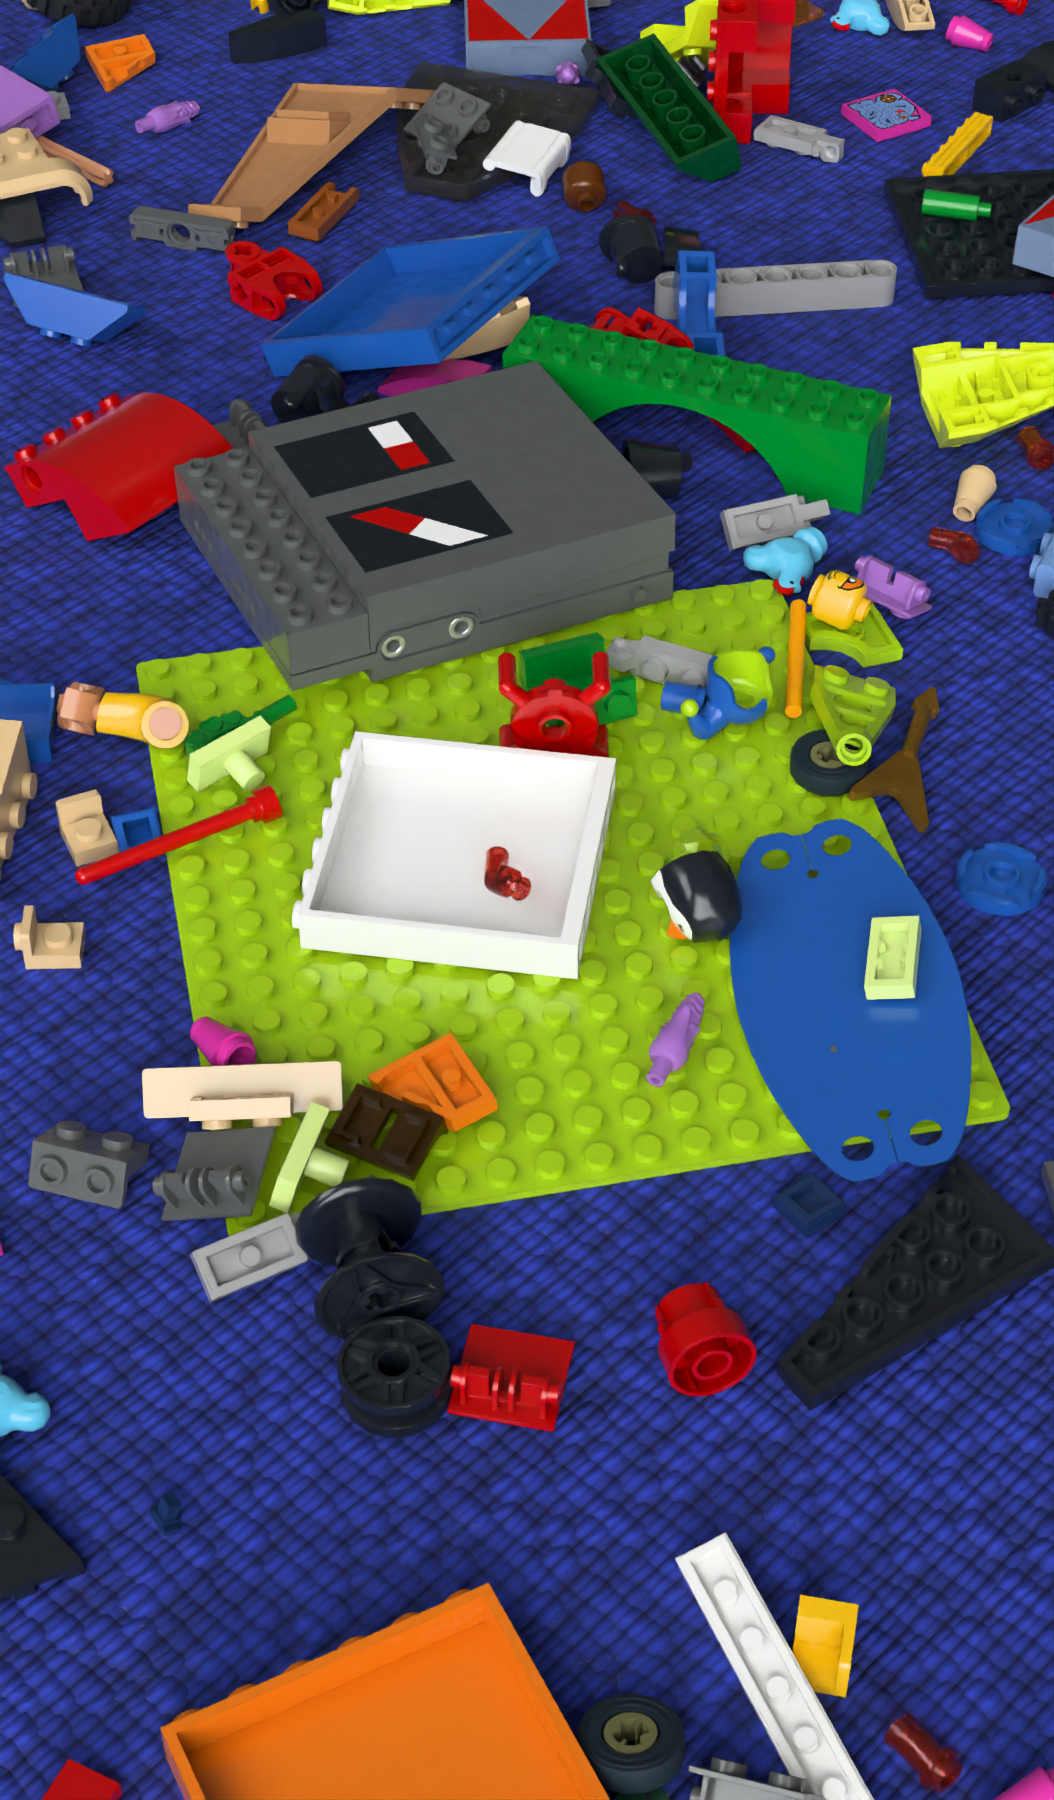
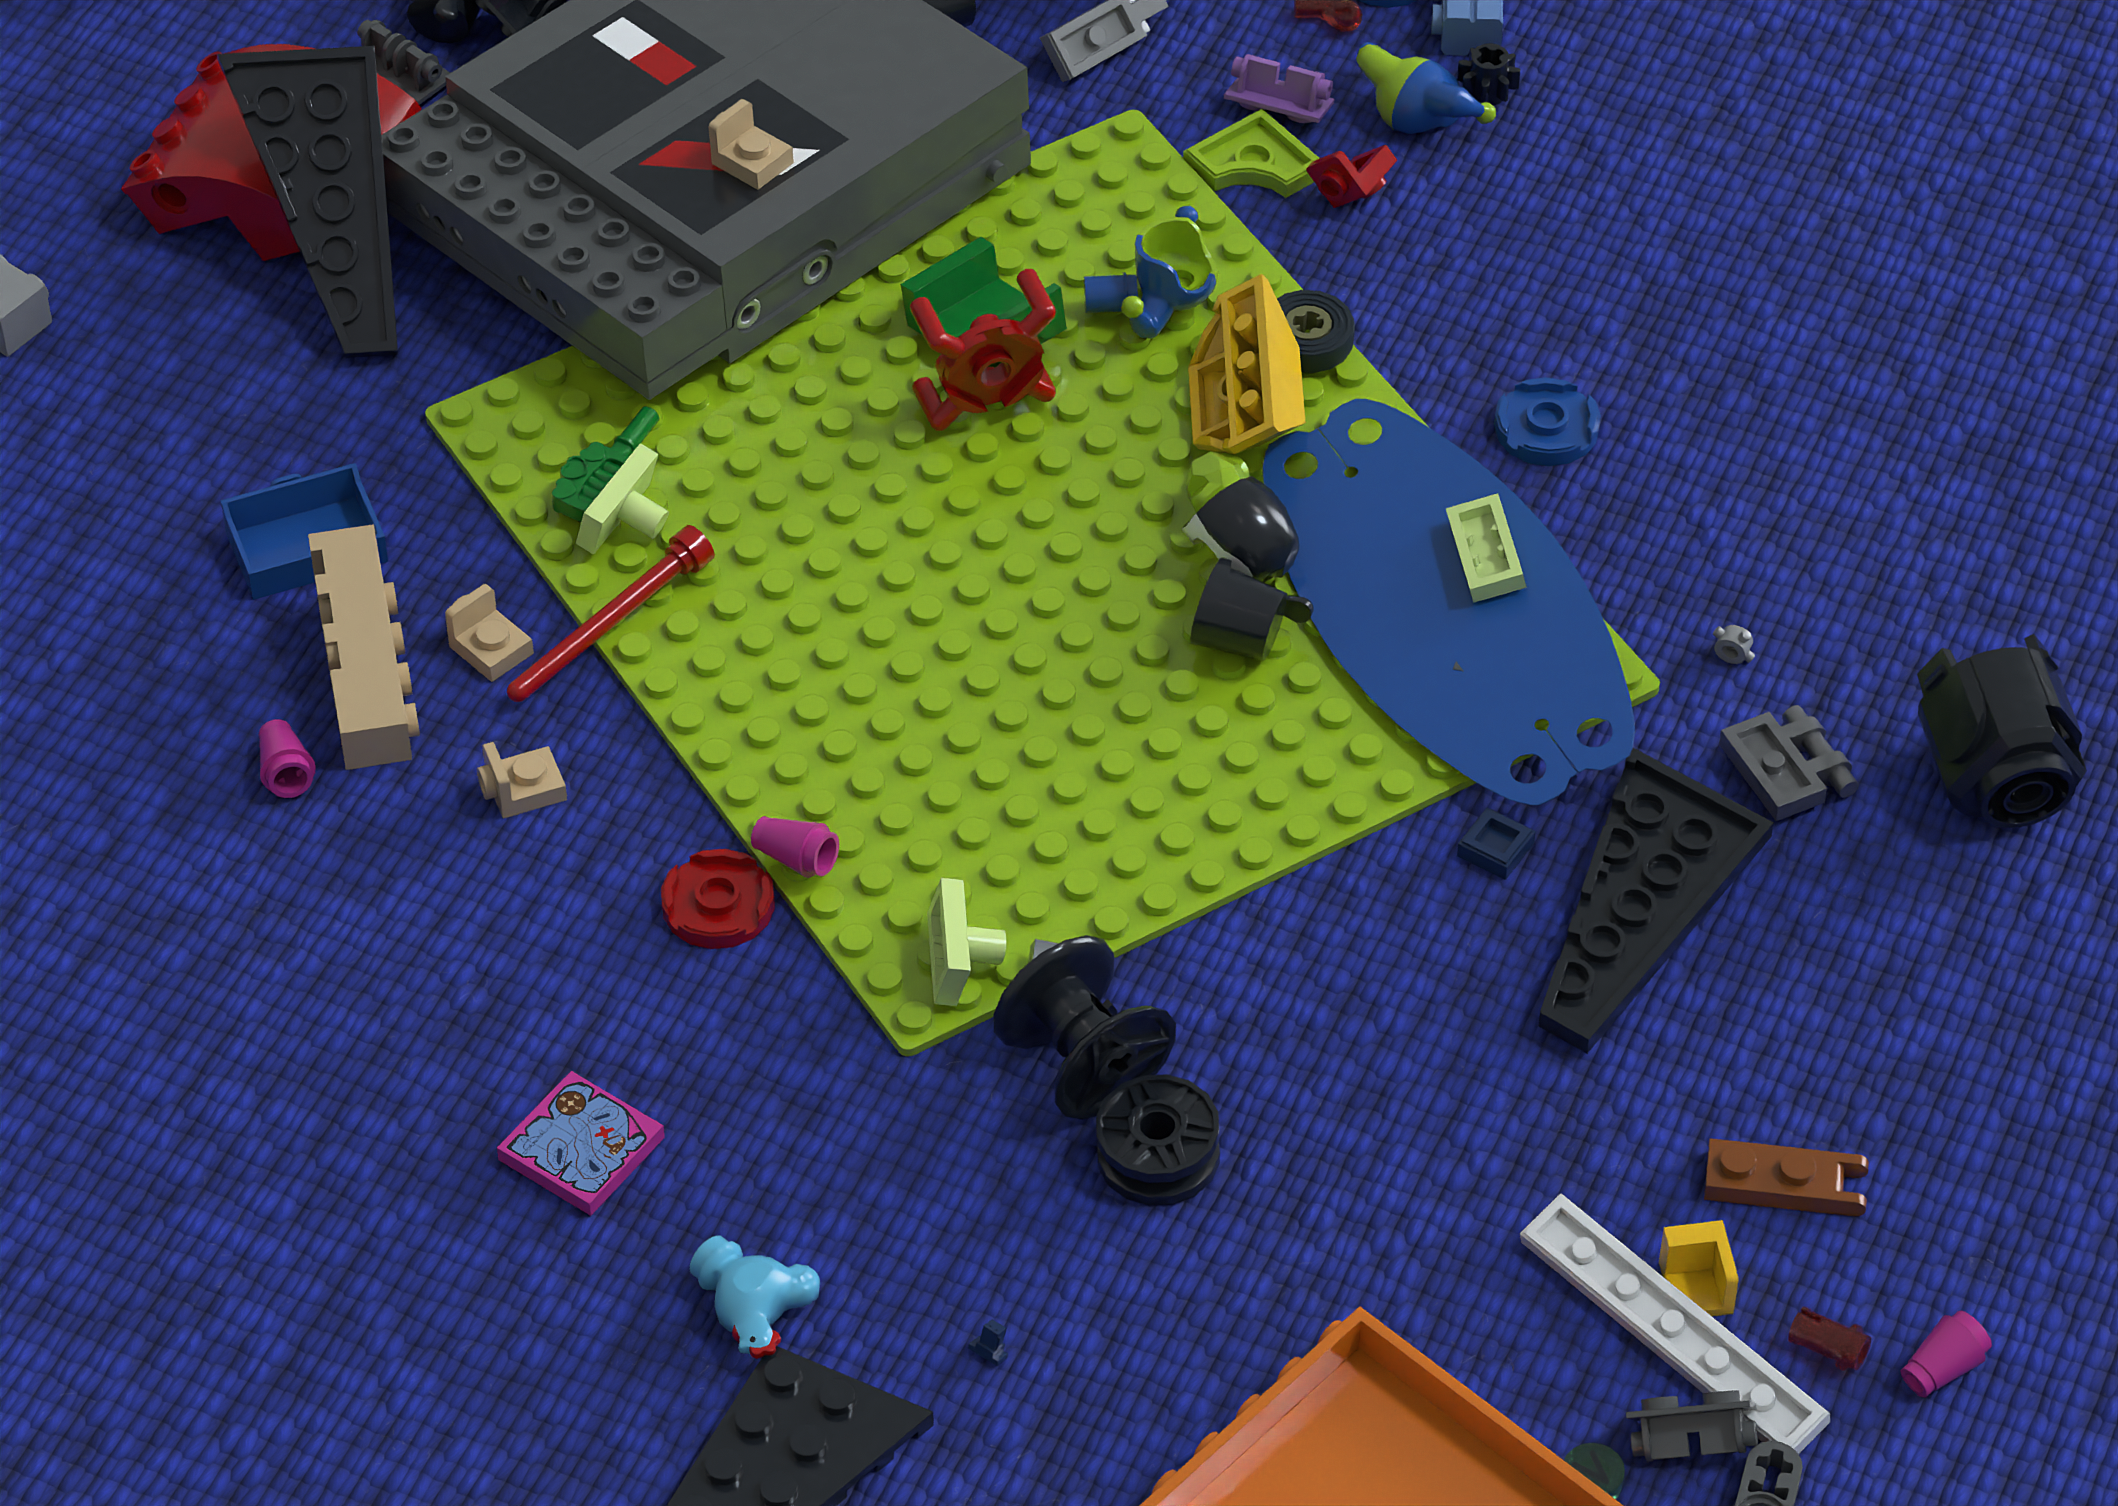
camera: 20 degrees left, 5 degrees up
dark grey bracket [28,1120,150,1209] -> none
piece [56,682,189,749] -> none
blue slope [111,807,162,852] -> none
bracket [142,1061,343,1130] -> none
dark grey hinge [153,1126,276,1221] -> none
light grey hinge [190,1212,310,1303] -> none
white panel [292,731,616,979] -> none
dark brown piece [324,1083,448,1181] -> none
orange wing [368,1033,499,1132] -> none
red hinge [447,1324,575,1432] -> none
clear red arm [484,846,532,901] -> none
black bush [577,1694,685,1794] -> none
light grey hinge [605,636,714,688] -> none
medium lavender piece [646,992,705,1087] -> none
red piece [654,1281,757,1397] -> none
medium azure animal [743,527,827,595] -> none
light orange bar [785,599,807,718] -> none
yellow head [807,570,872,631] -> none
lime plate [809,665,896,766] -> none
pearl gold piece [847,686,940,833] -> none
none -> black wing [217,46,398,358]
none -> red tile [661,849,775,949]
none -> tan bracket [708,99,794,190]
none -> yellow wedge [1188,274,1306,454]
none -> black hat [1190,557,1314,661]
none -> red bracket [1306,144,1397,208]
none -> blue piece [1356,42,1496,134]
none -> dark orange hinge [1704,1138,1869,1216]

